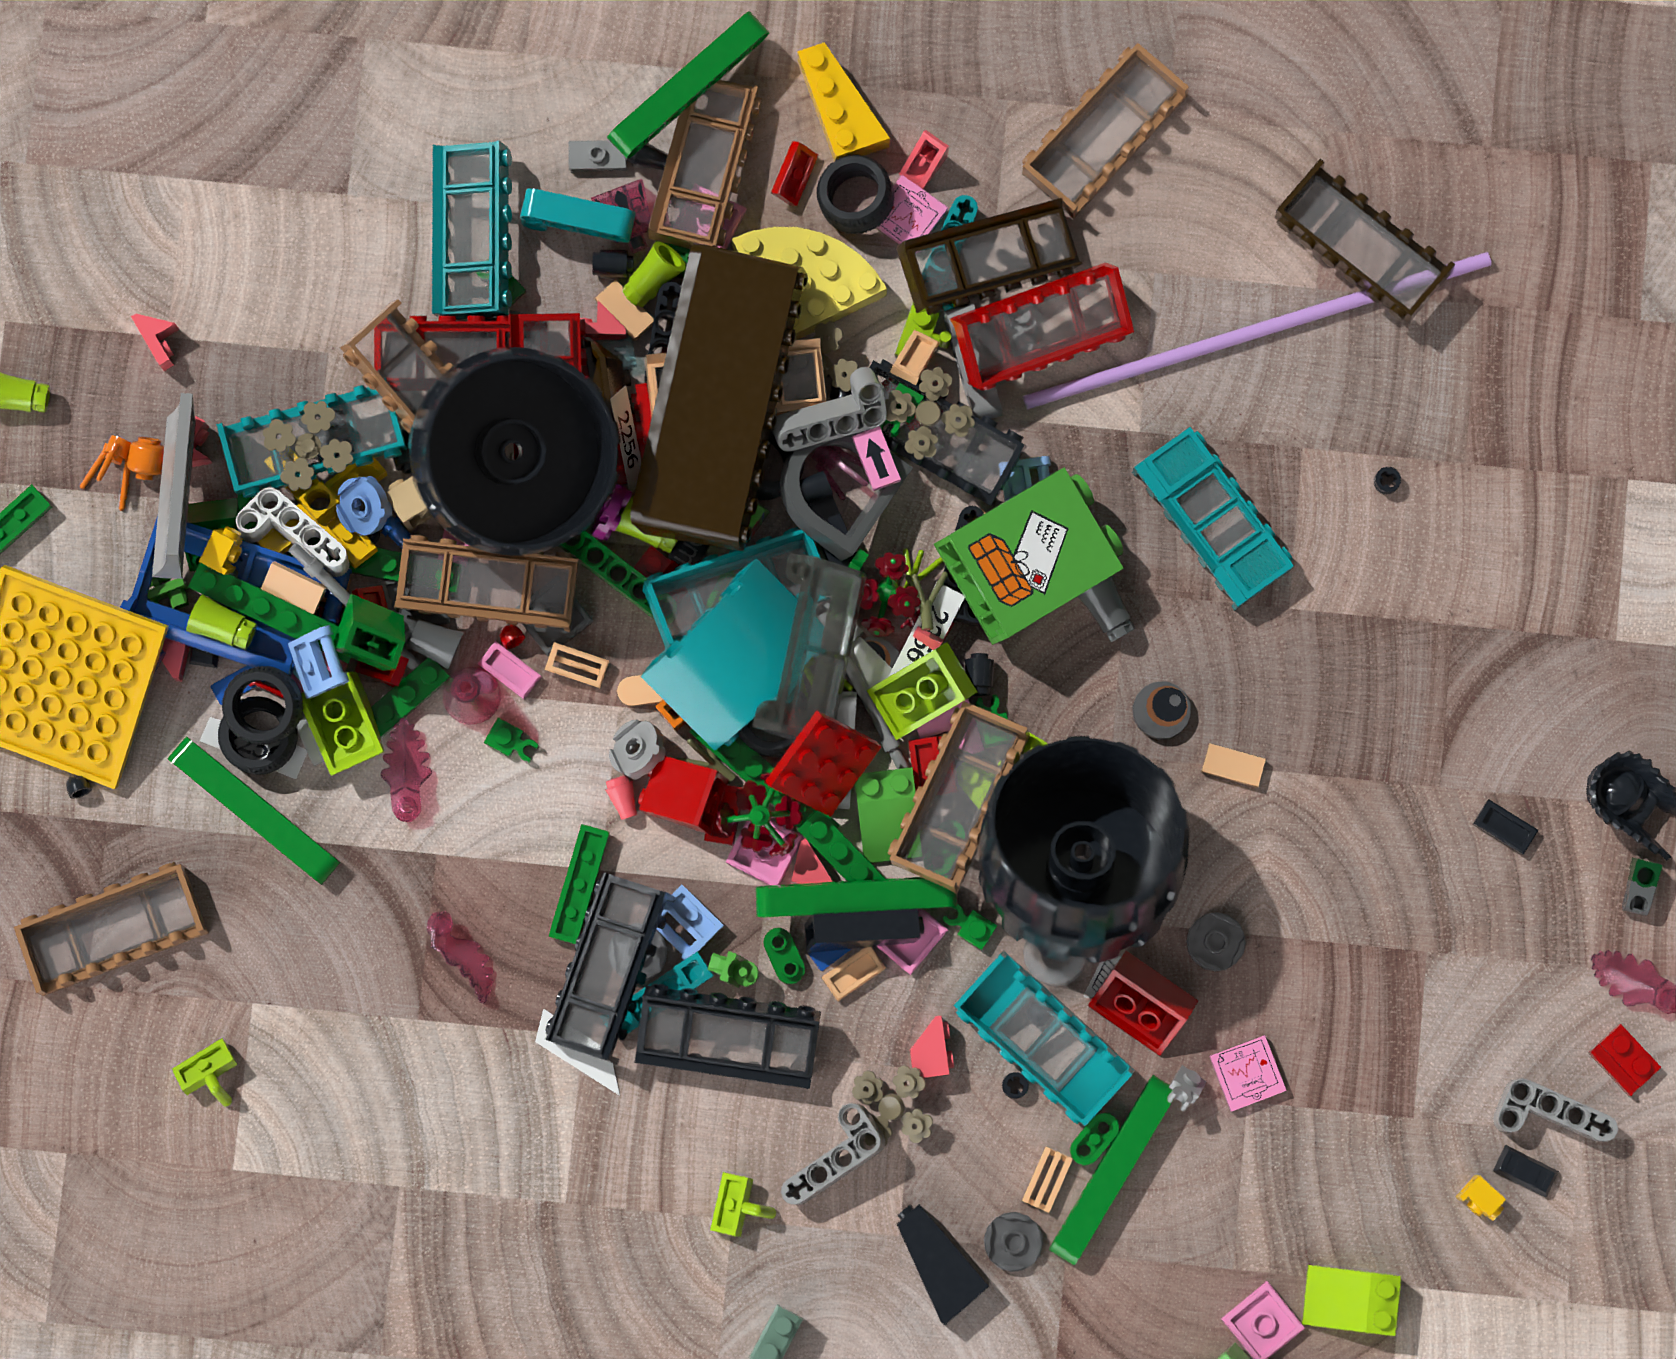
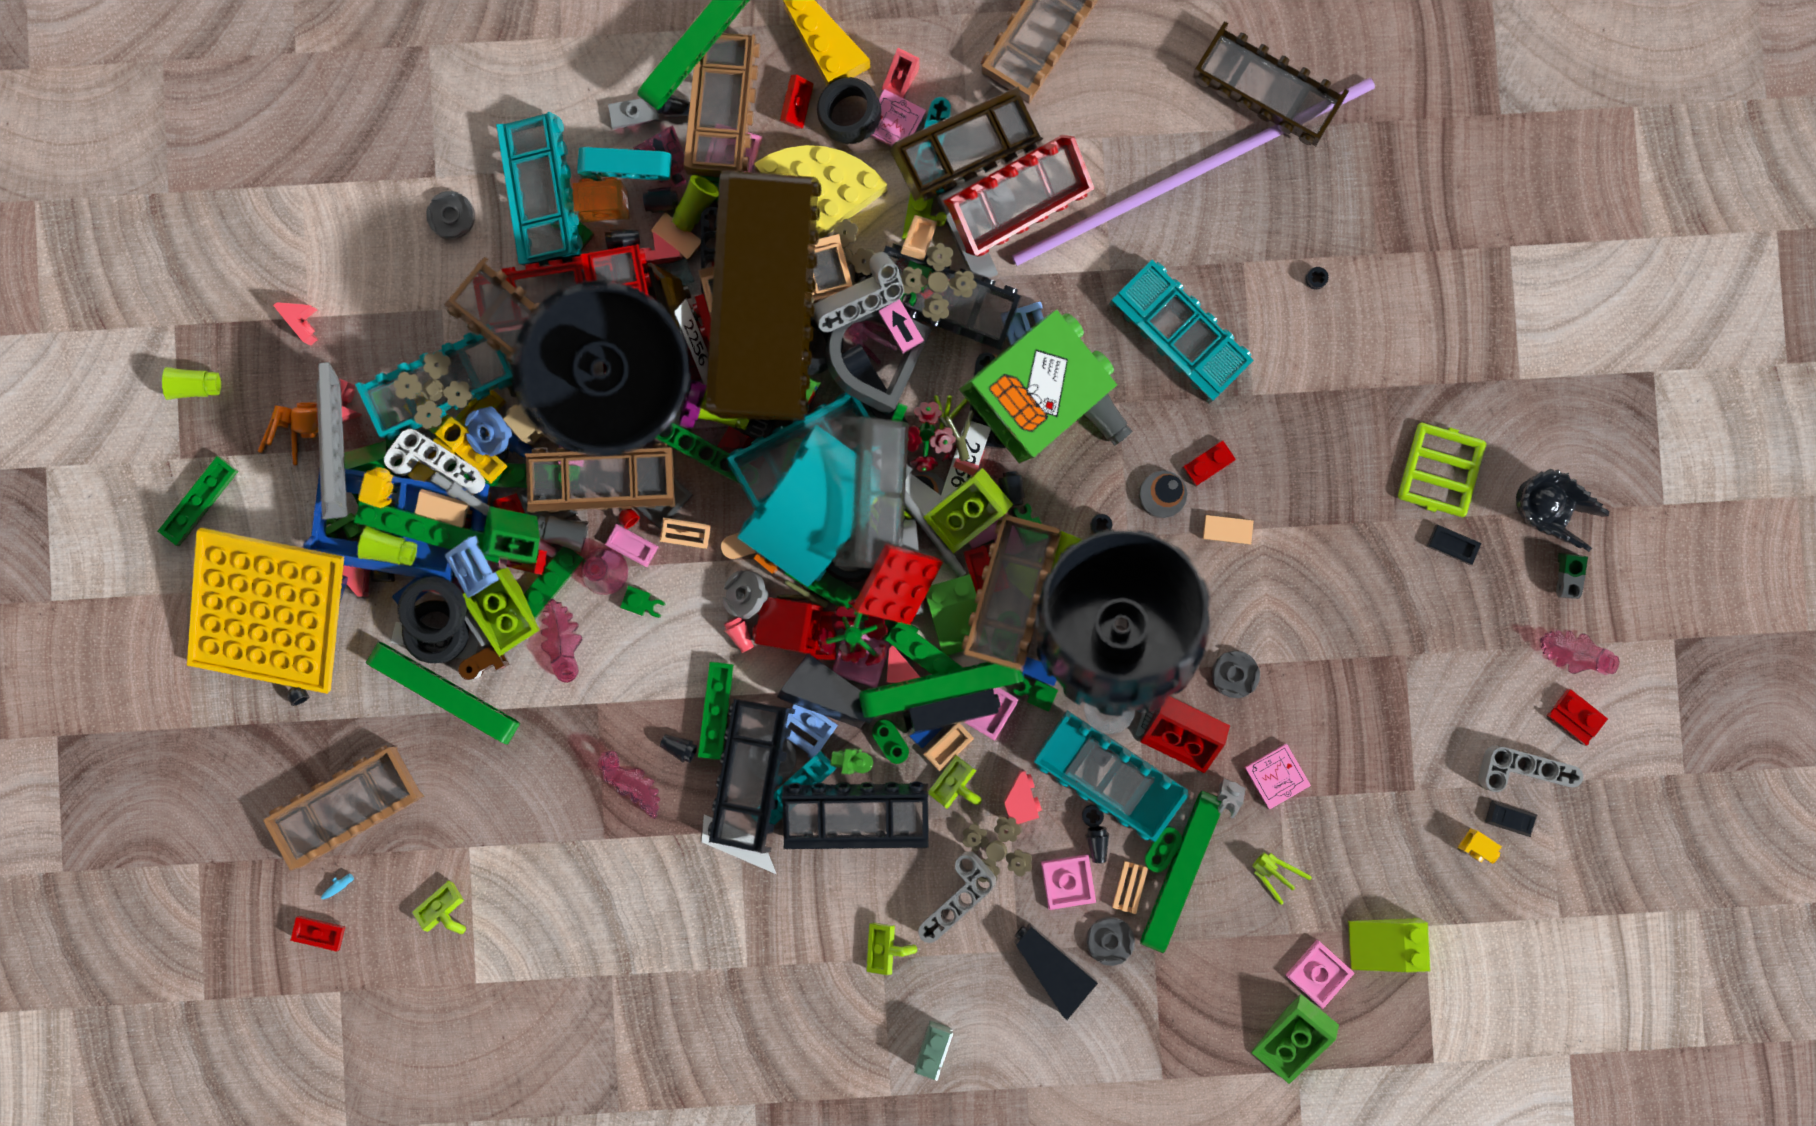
camera: 10 degrees left, 5 degrees up
none -> red plate [290,916,346,952]
none -> medium azure helmet [321,873,354,900]
none -> flat silver tile [426,191,475,239]
none -> reddish brown leg [458,645,510,680]
none -> clear orange brick [572,177,630,222]
none -> black cone [604,229,640,250]
none -> black cone [660,734,698,763]
none -> black slope [777,653,874,728]
none -> lime plate [928,755,982,809]
none -> blue sticker [1023,657,1056,686]
none -> bright pink tile [1041,854,1096,910]
none -> black cone [1085,826,1109,863]
none -> black bush [1090,514,1113,534]
none -> red plate [1182,440,1236,487]
none -> lime plant [1252,852,1312,905]
none -> lime bar [1398,423,1486,517]

